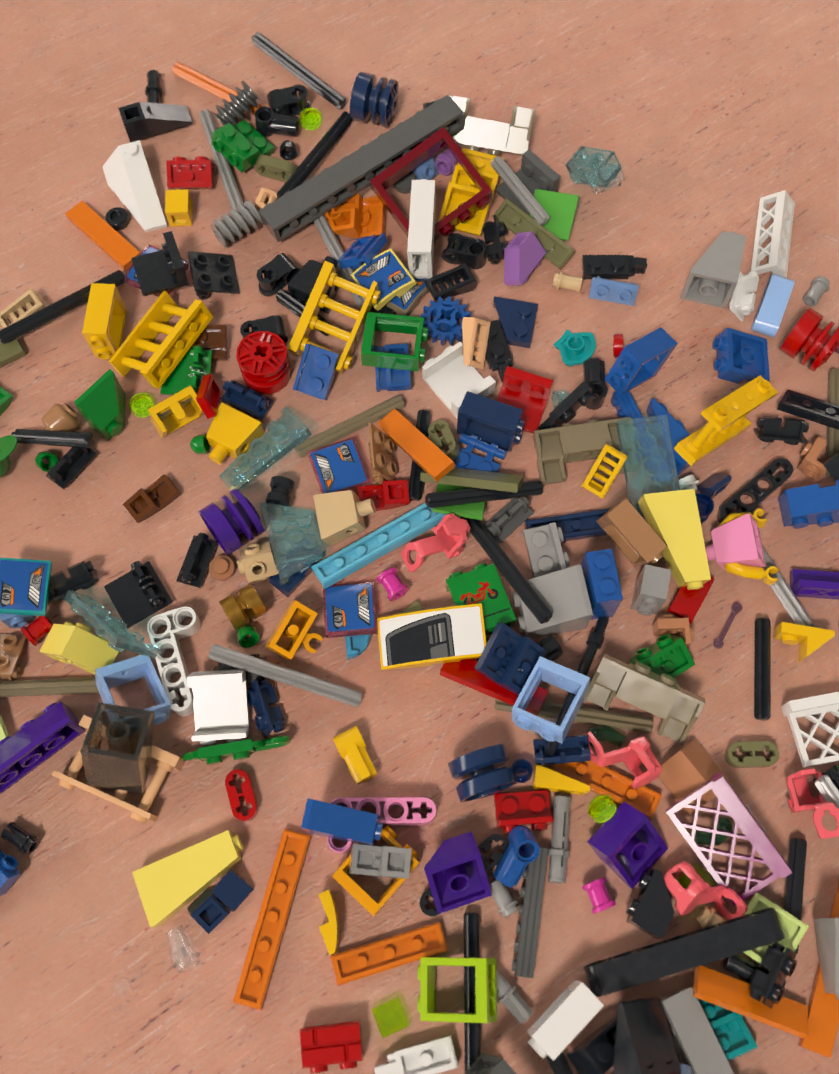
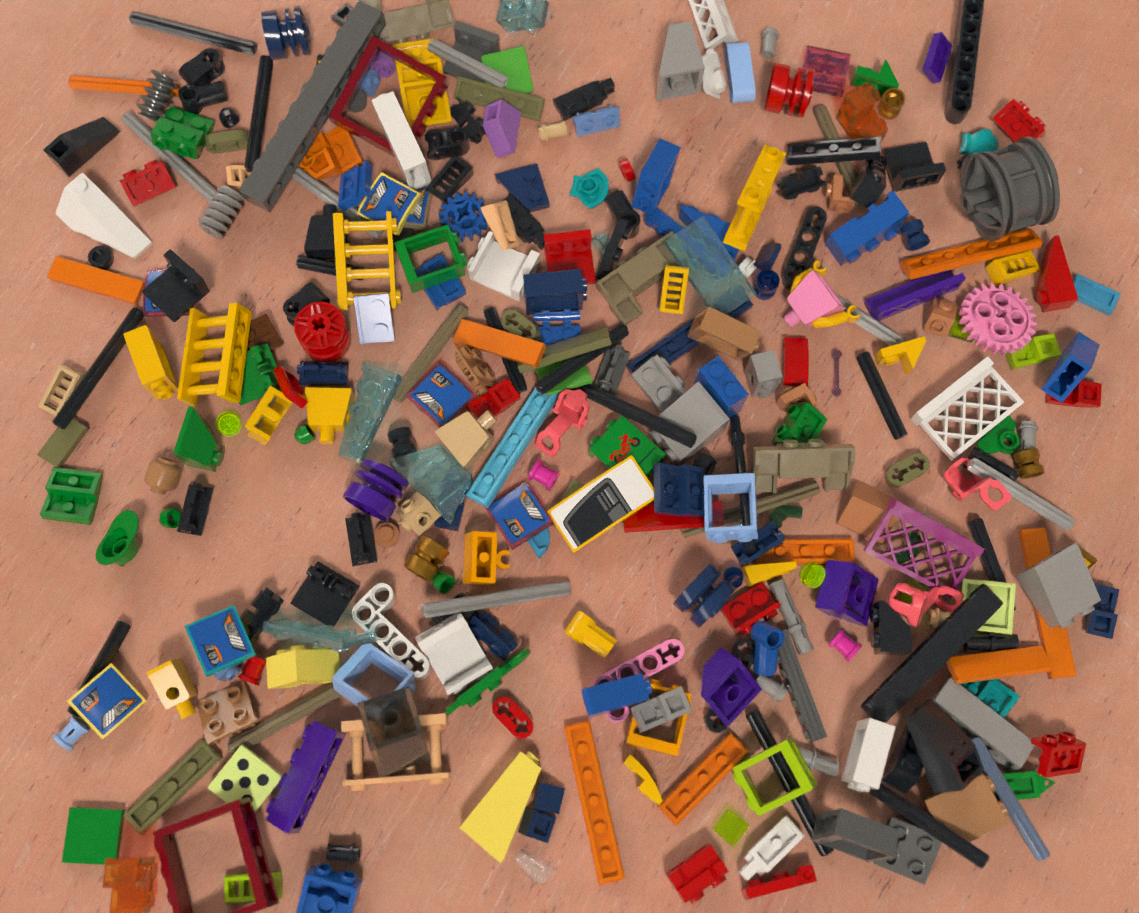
camera: 30 degrees left, 5 degrees up
black axle [11,429,95,448] -> none
reddish brown slope [123,474,182,523] -> none
black pin [145,70,163,104] -> none
yellow brick [165,189,193,227] -> none
black hinge [188,251,240,300] -> none
black piece [256,253,300,297] -> none
clear neon green tile [300,108,322,130] -> none
coral piece [585,731,662,789] -> none
light yellow slope [638,489,711,590] -> none
blue plate [713,328,770,383] -> none
black hinge [749,942,797,1009] -> none

